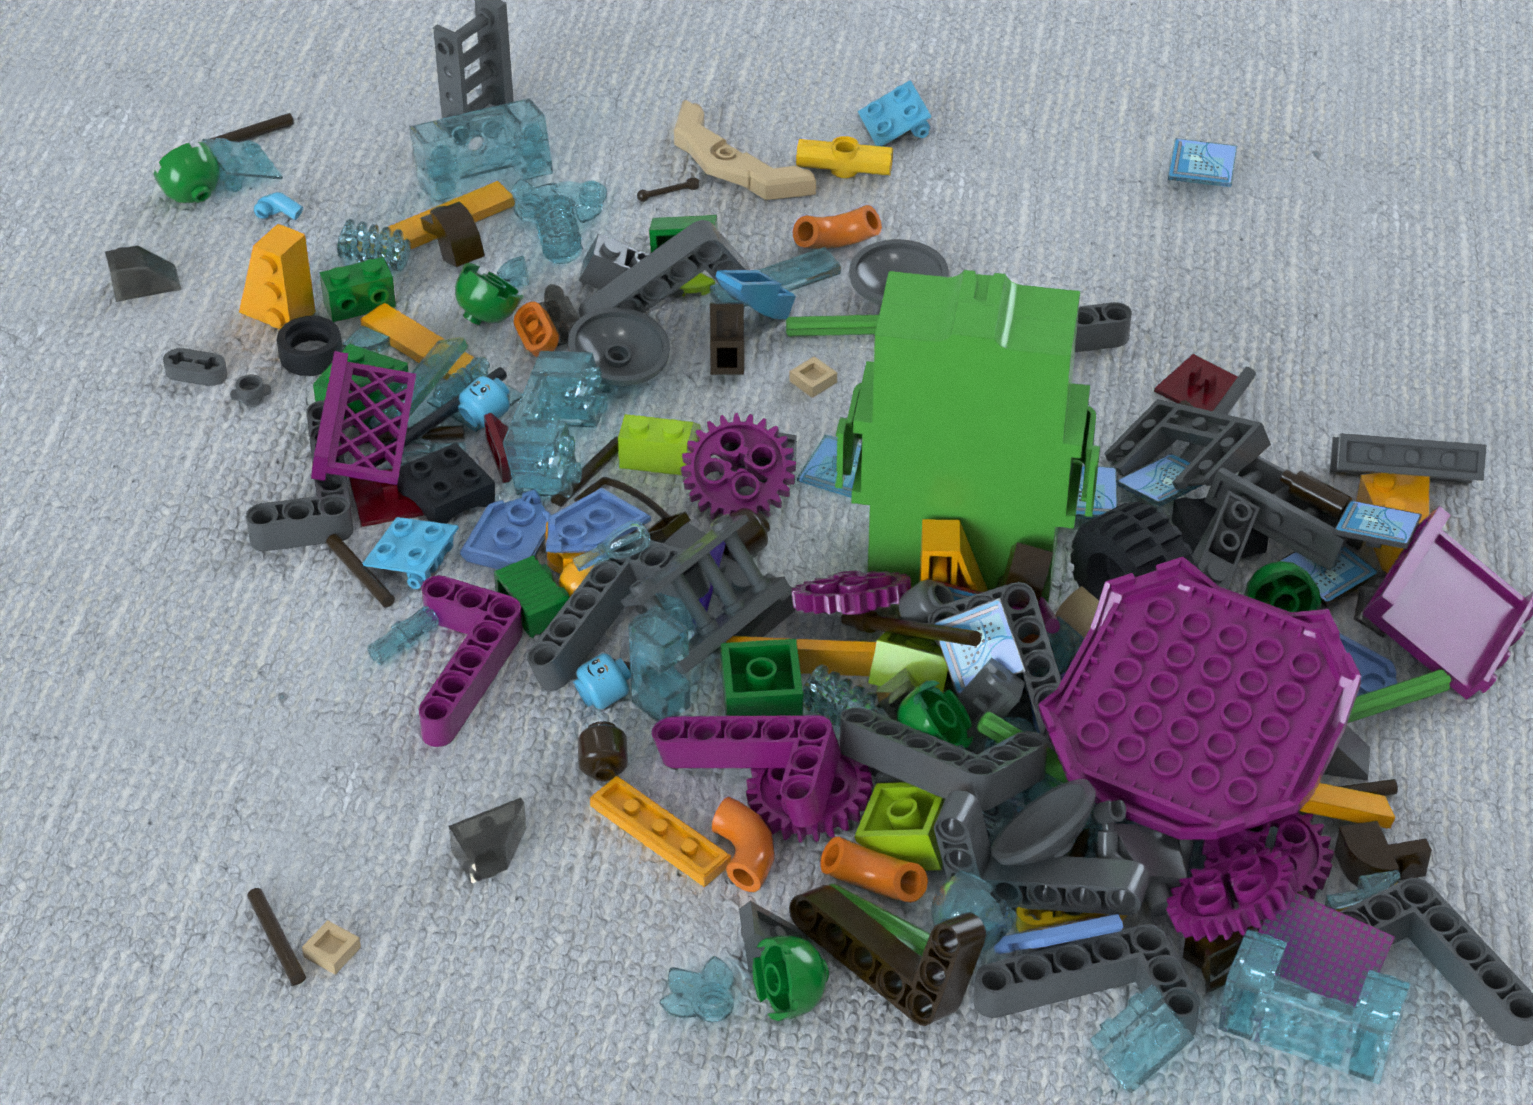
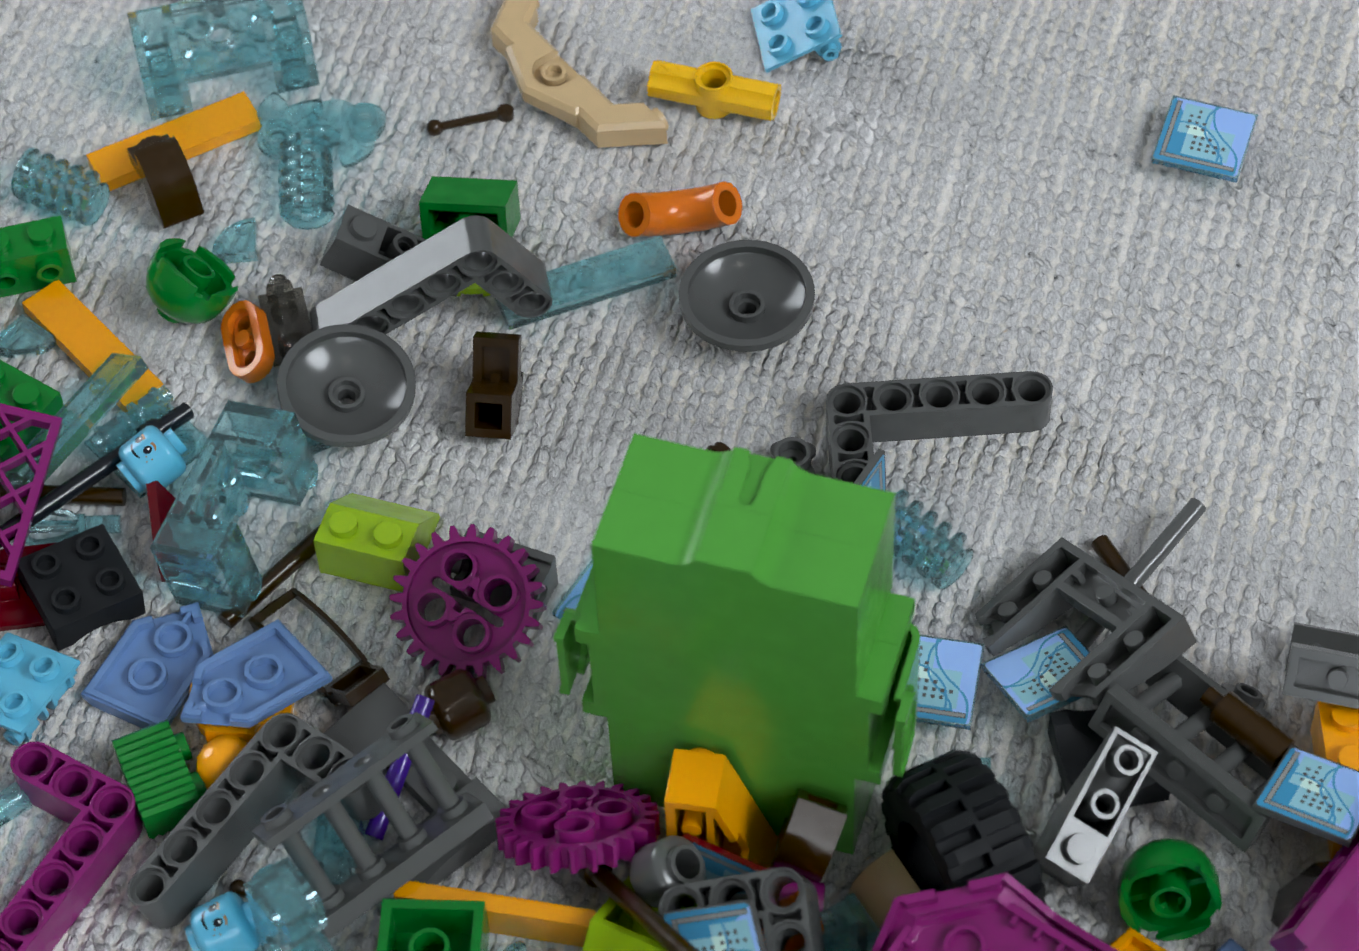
camera: 10 degrees right, 10 degrees up
clear light blue piece [573,521,650,572] -> none
dark azure slope [715,270,796,320] -> none
bright green axle [786,314,879,337] -> none
tan tile [789,356,837,398] -> none
magenta bar [1038,597,1060,634] -> none
dark red piece [1154,354,1238,411] -> none
piece [1279,546,1379,608] -> none

